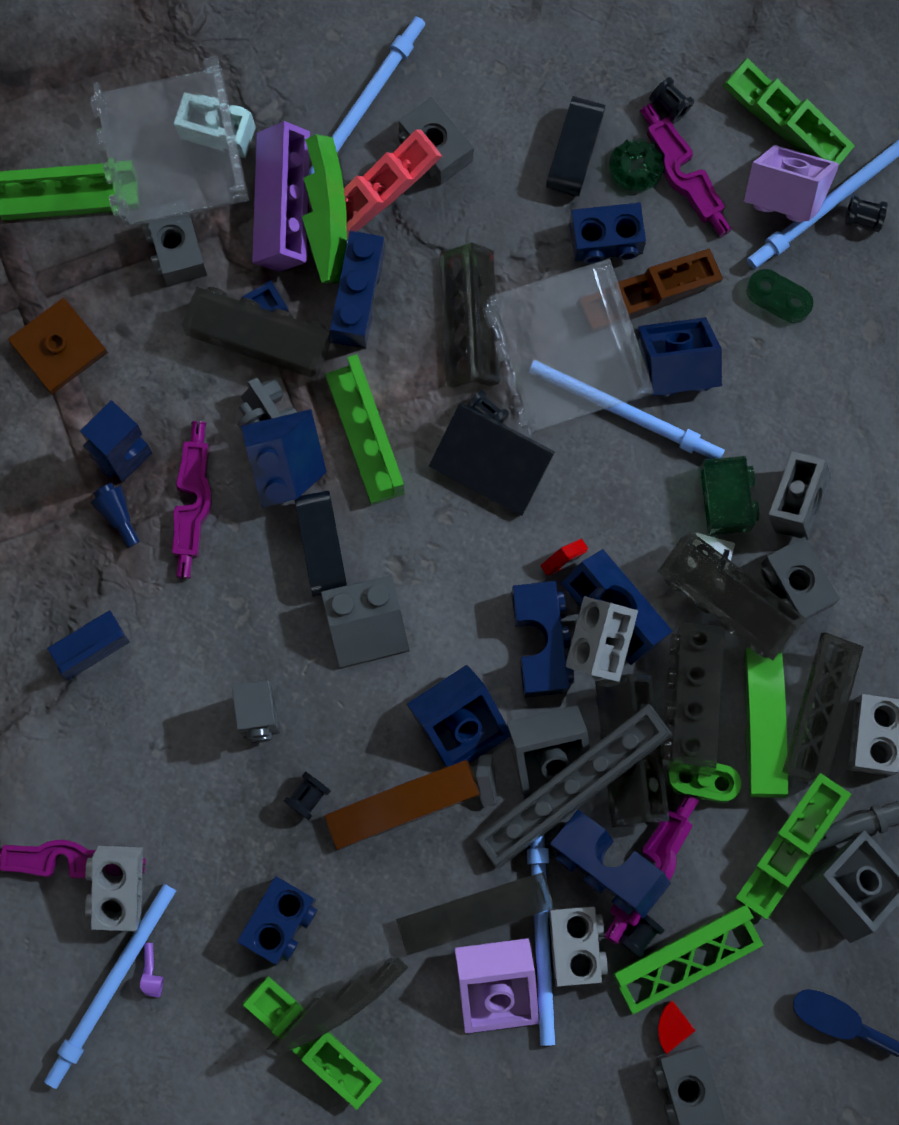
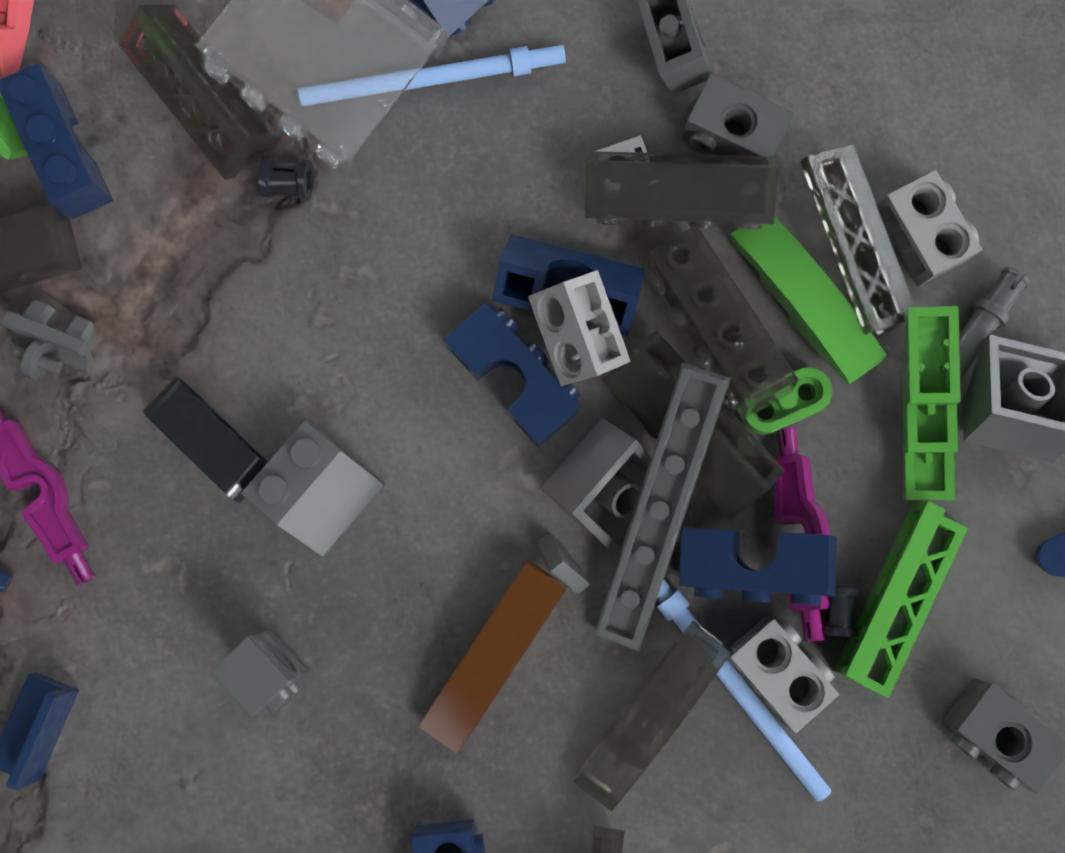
camera: 30 degrees left, 5 degrees up
dark blue slope [241,409,327,508] -> none
black bush [283,771,331,820] -> none
bright green fence [325,354,405,506] -> none
dark blue slope [407,664,509,767] -> none
black tile [429,402,555,516] -> none
lavender slope [455,938,539,1034] -> none
red tile [540,539,589,576] -> none
red tile [658,1000,696,1054] -> none
clear green brick [700,456,760,536] -> none

